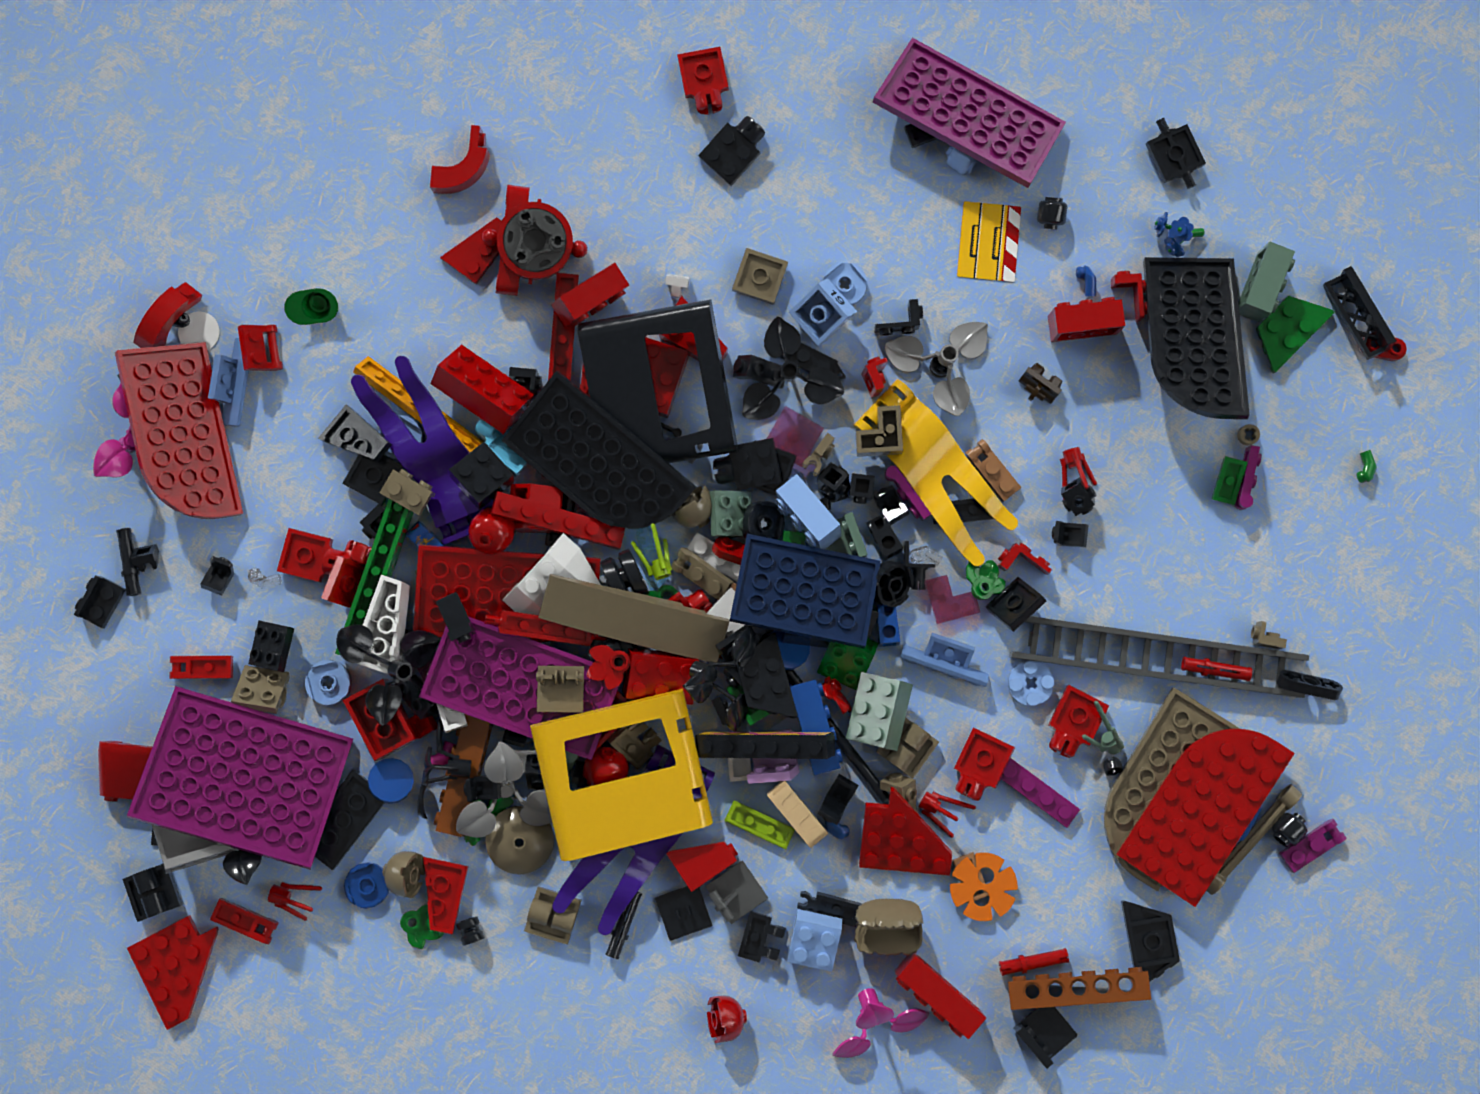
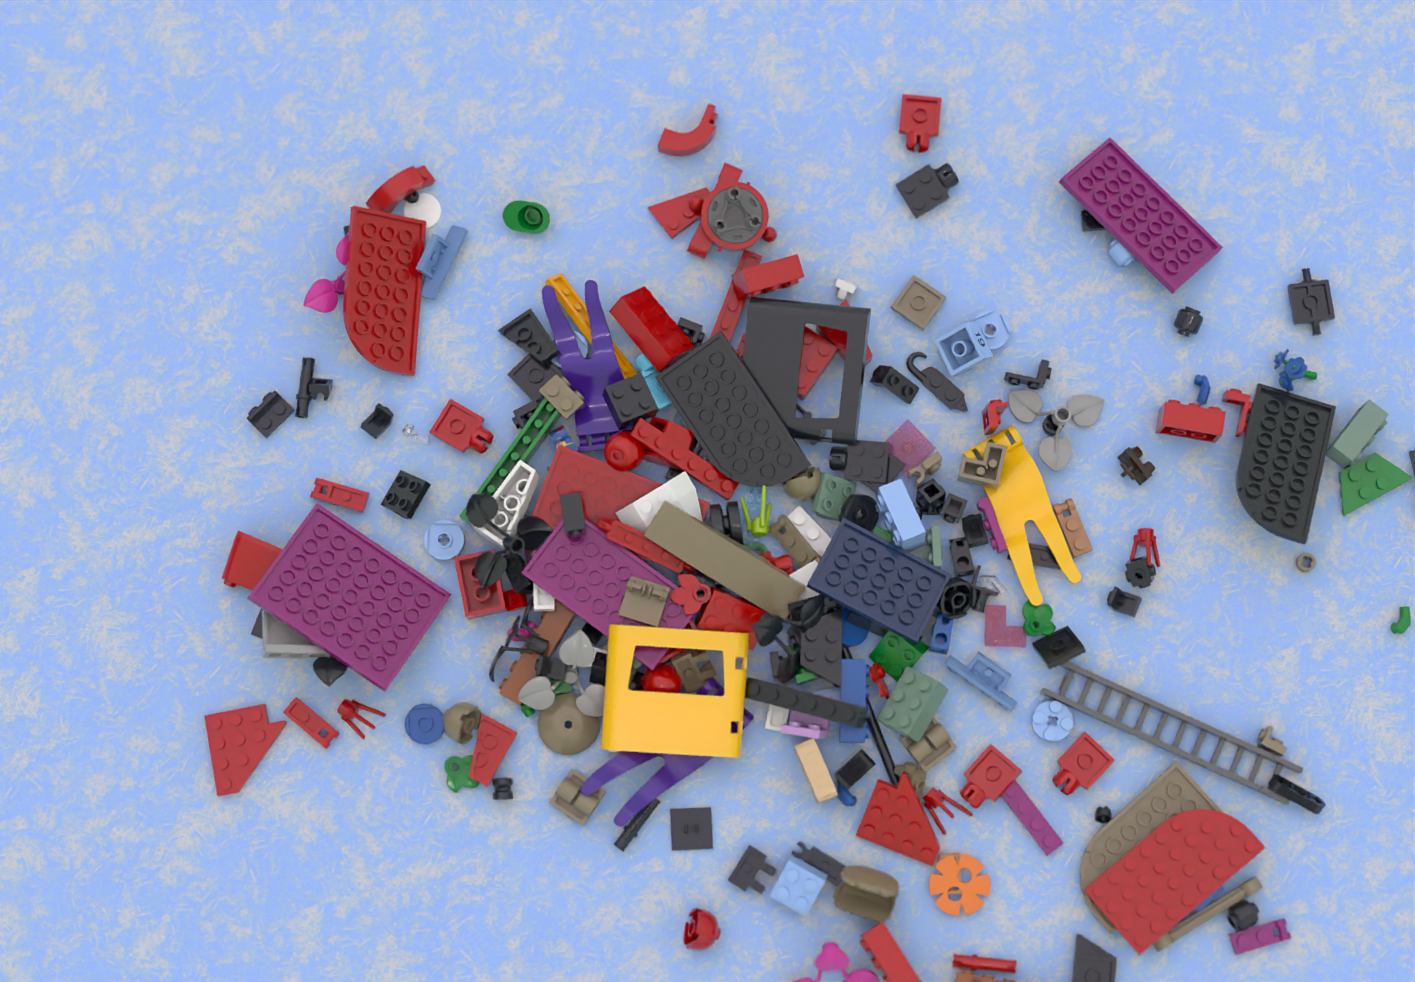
camera: 15 degrees right, 5 degrees down
black plate [122,864,183,922] -> none
dark tan plate [231,665,290,714] -> none
red plate [238,325,283,371] -> none
black plate [315,770,385,870] -> none
red plate [321,540,372,608] -> none
blue tile [368,758,414,804] -> none
red slope [666,841,738,892] -> none
dark grey plate [705,860,768,924] -> none
red plate [712,537,745,565] -> none
lime tile [724,800,795,850] -> none
black plant [742,316,844,420] -> none
yellow sticker [957,201,1021,282] -> none
red bracket [998,543,1052,575] -> none
sand green plant [1082,701,1124,754] -> none
red pin [1181,656,1252,681] -> none
green plate [1212,456,1248,505] -> none
magenta plate [1235,445,1262,510] -> none

